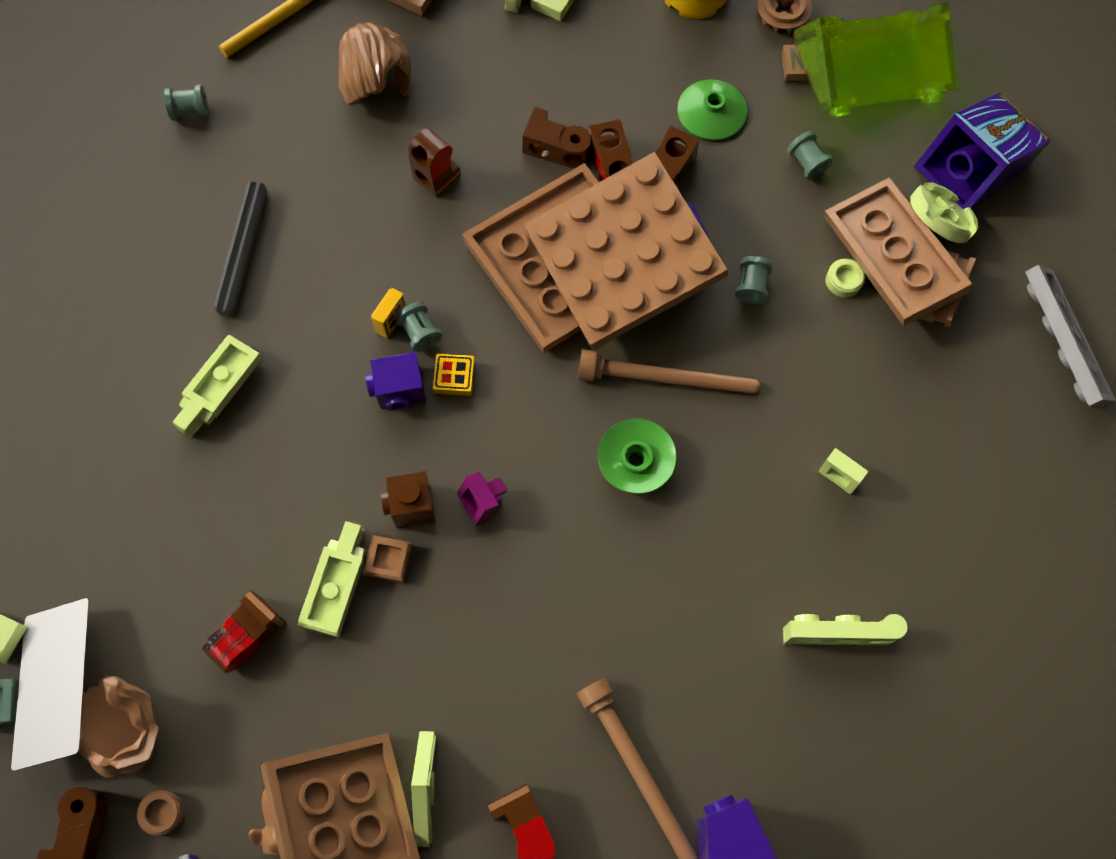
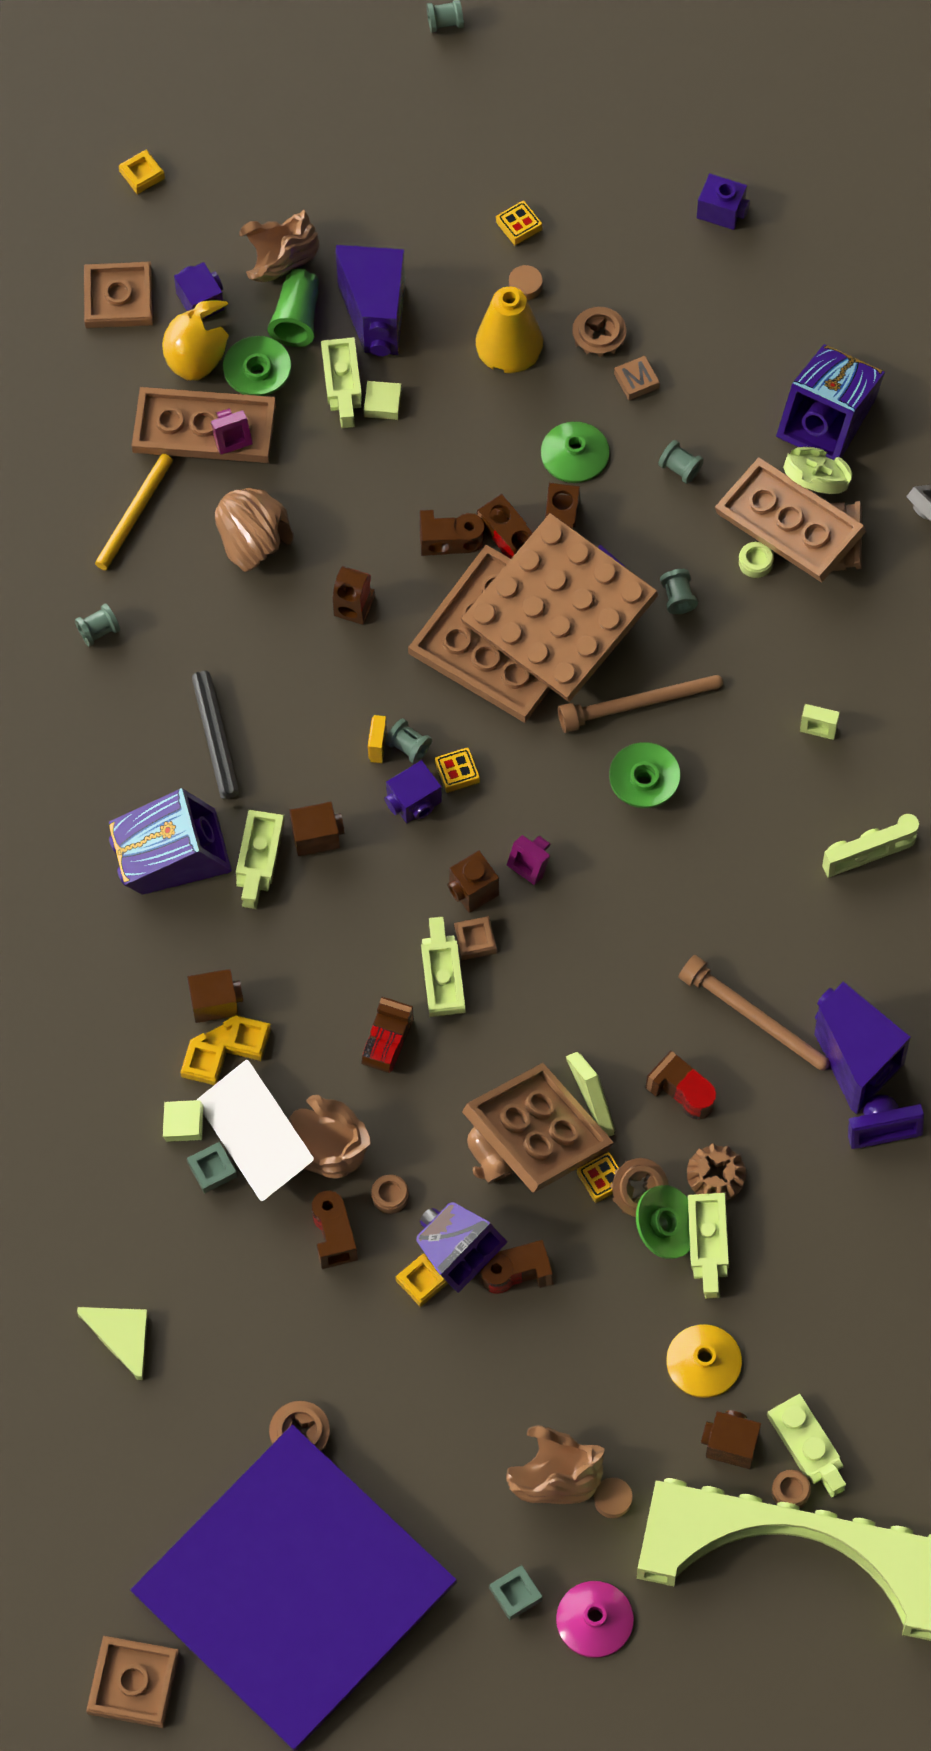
camera: 20 degrees left, 5 degrees down
clear neon green windscreen [793,2,959,117] -> none
none -> dark purple slope [109,788,232,895]
none -> yellow tile [180,1015,271,1085]
none -> reddish brown brick [187,969,244,1023]
none -> reddish brown brick [289,801,345,856]

